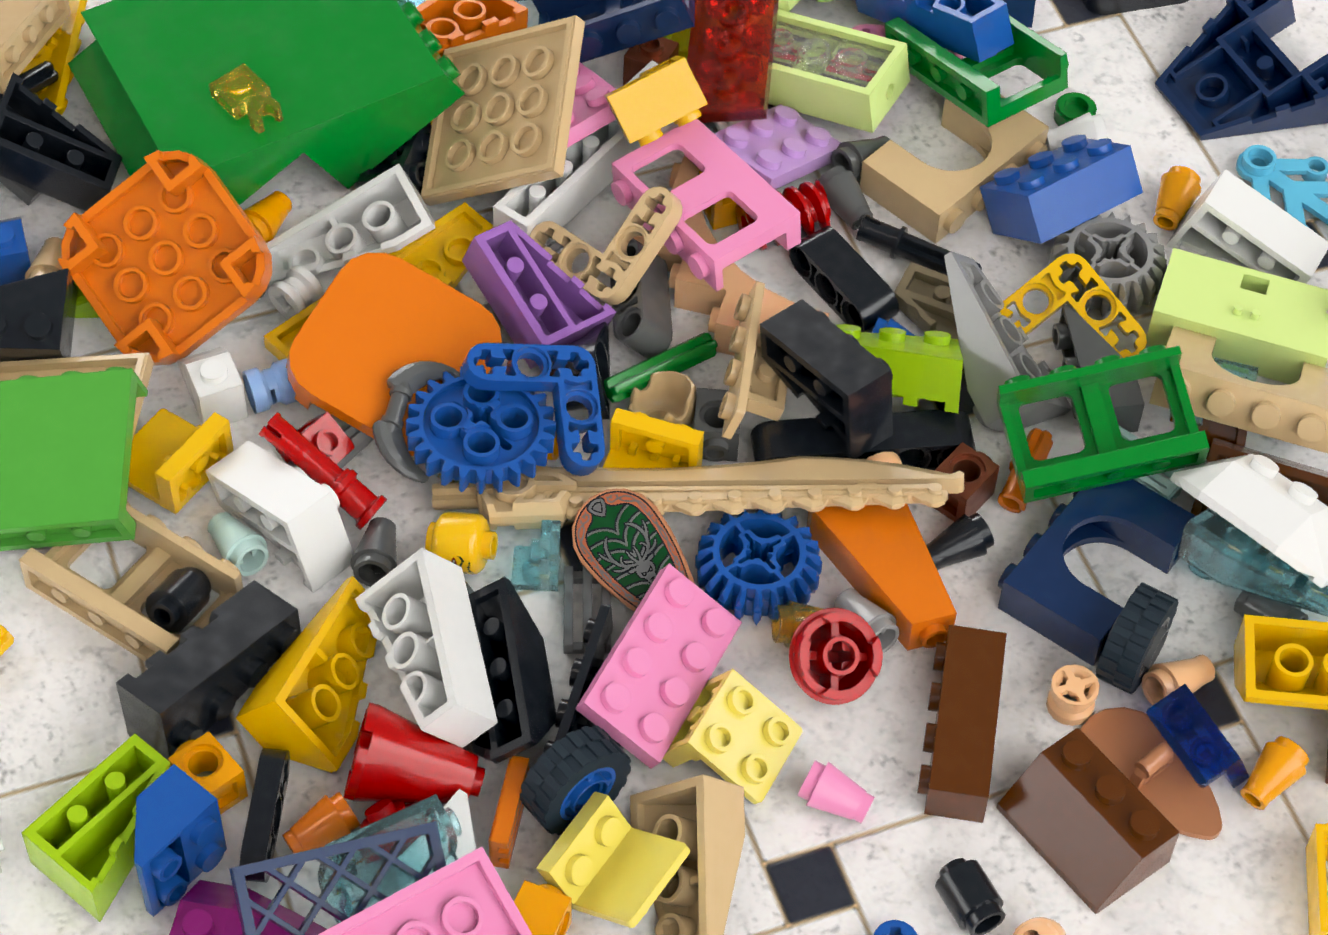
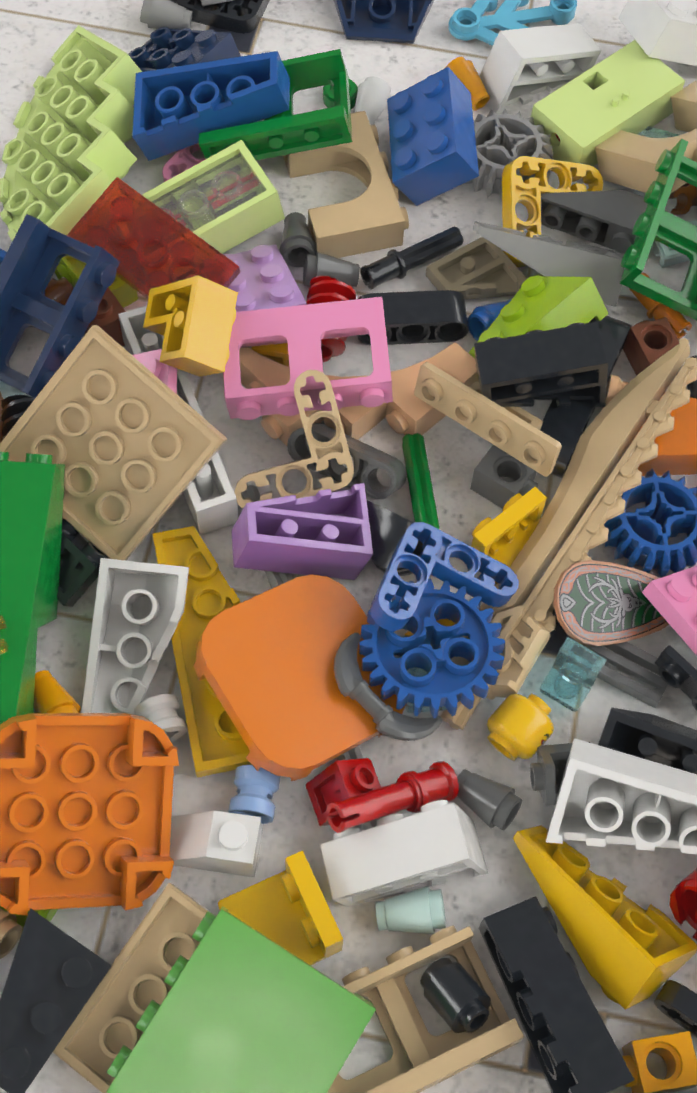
camera: 60 degrees left, 10 degrees up
tan hair [628,371,697,426] -> none

